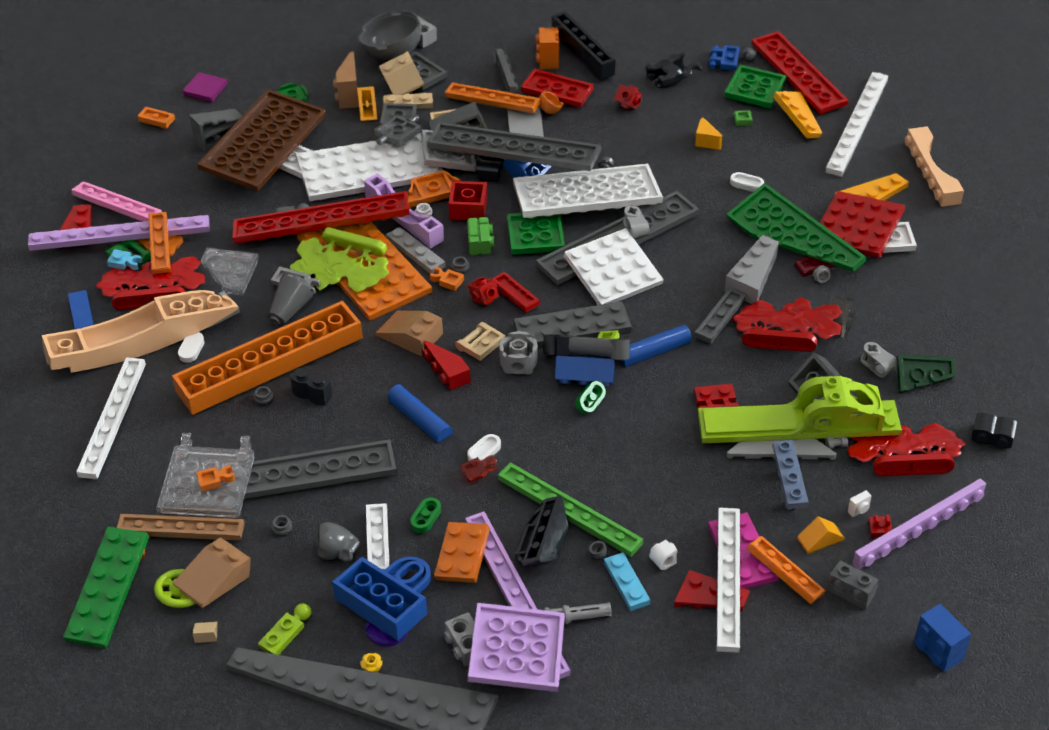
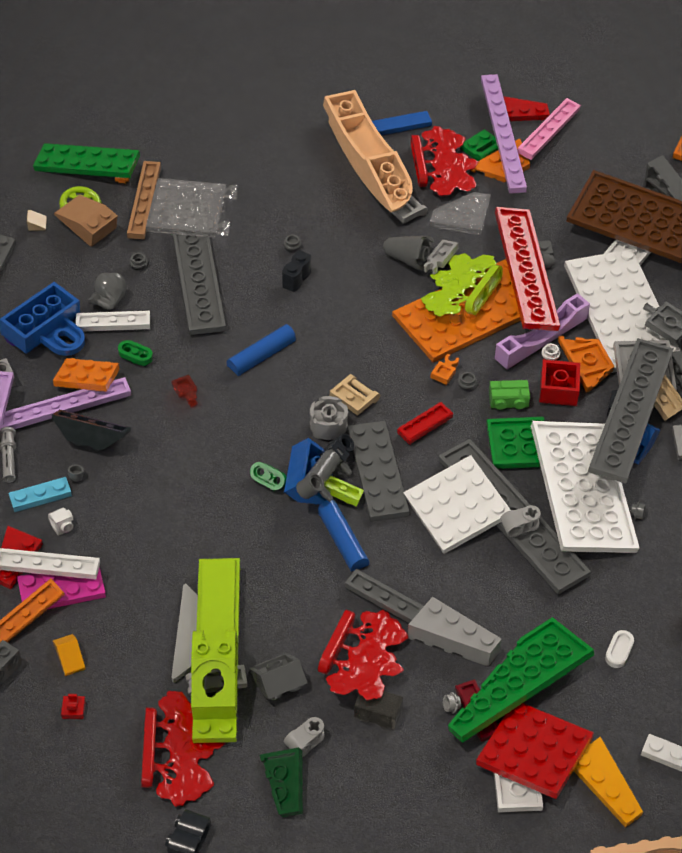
camera: 90 degrees right, 5 degrees up
white plate [76,357,146,479] -> none
medium azure plate [107,249,142,270] -> none
orange tile [148,212,171,274] -> none
orange brick [172,301,363,415] -> none
white tile [178,332,204,363] -> none
orange plate [196,465,235,492] -> none
lime plate [258,603,311,655] -> none
medium nougat slope [376,311,443,357] -> none
light grey plate [386,227,446,274] -> none
red slope [422,340,471,391] -> none
red brick [467,277,499,305] -> none
white tile [467,434,501,465] -> none
bright green plate [498,462,643,557] -> none
red plate [694,384,739,408] -> none
sand blue plate [772,440,809,510] -> none
white plate [848,490,872,517] -> none
lavender plate [853,478,986,569] -> none

